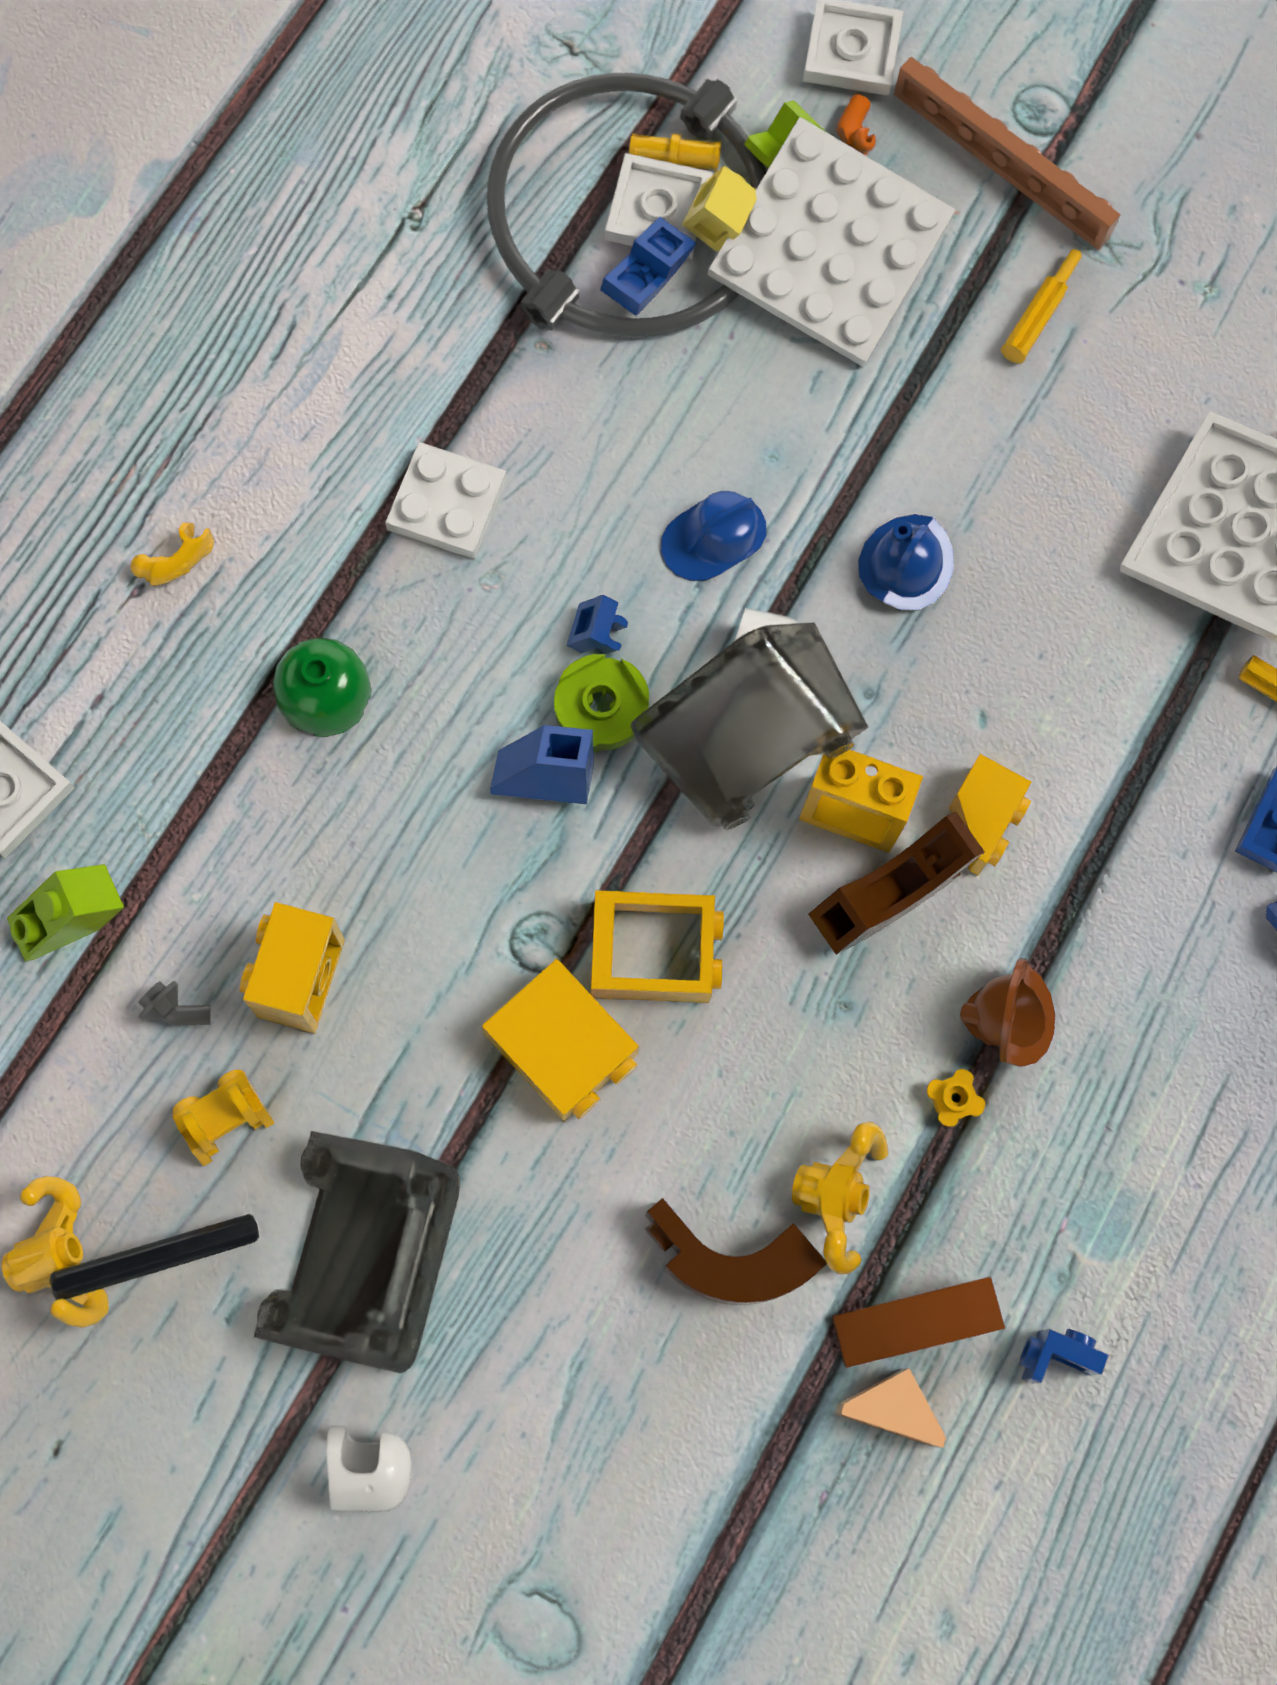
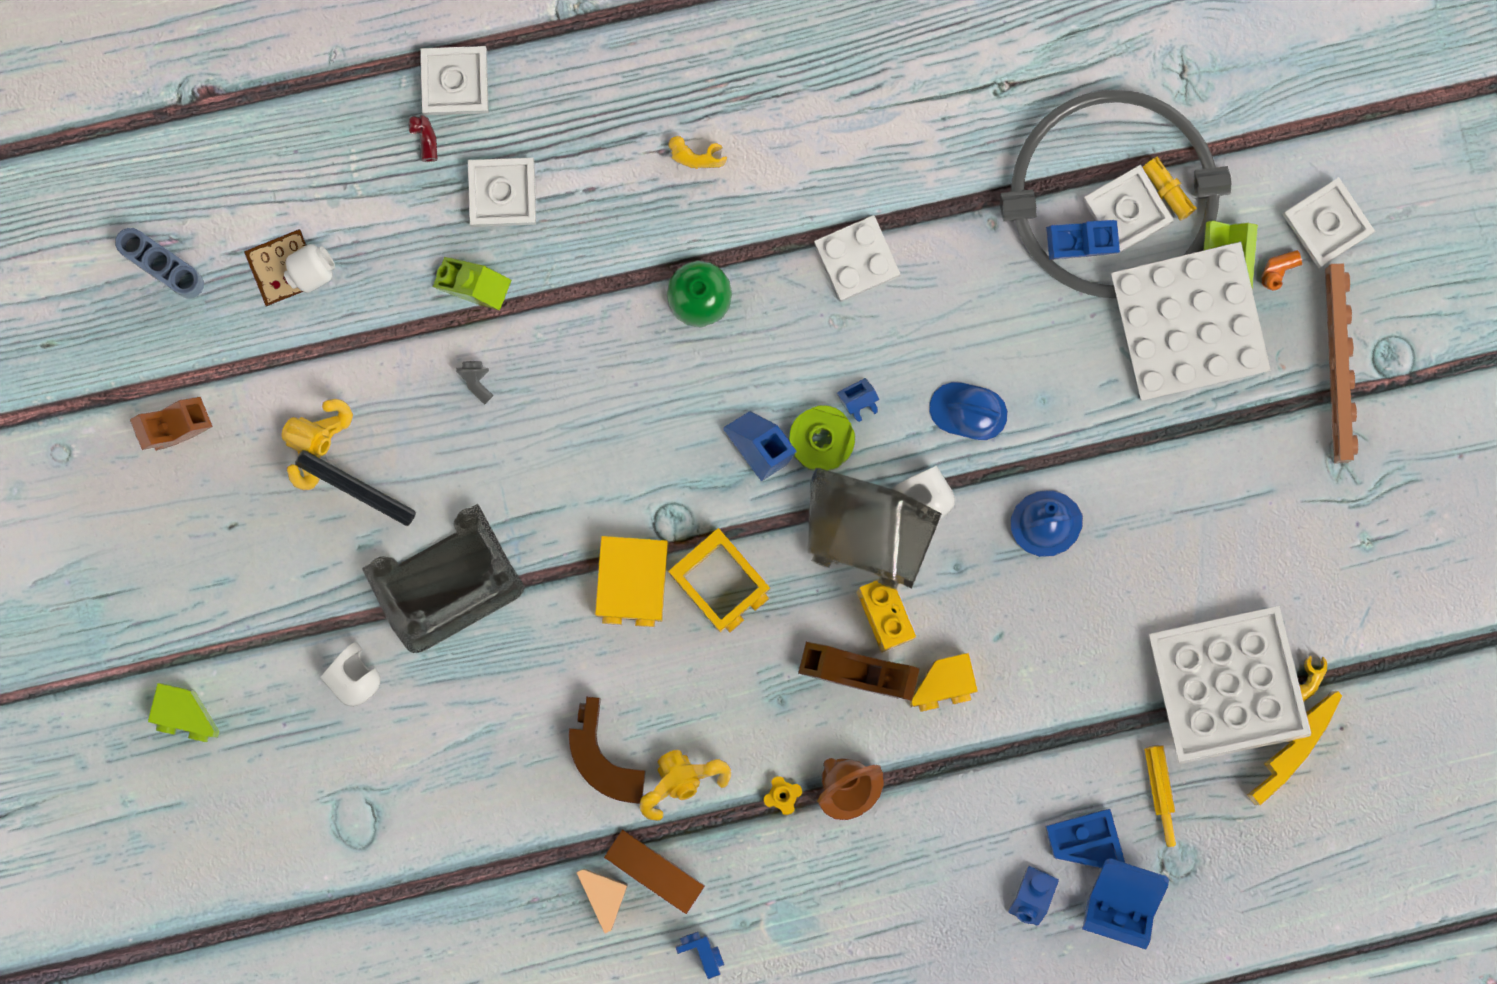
camera: 50 degrees right, 10 degrees up
yellow piece [172,1069,275,1166] -> none
yellow brick [240,902,345,1034] -> none
light yellow brick [682,165,757,252] -> none
yellow axle [1001,249,1082,364] -> none

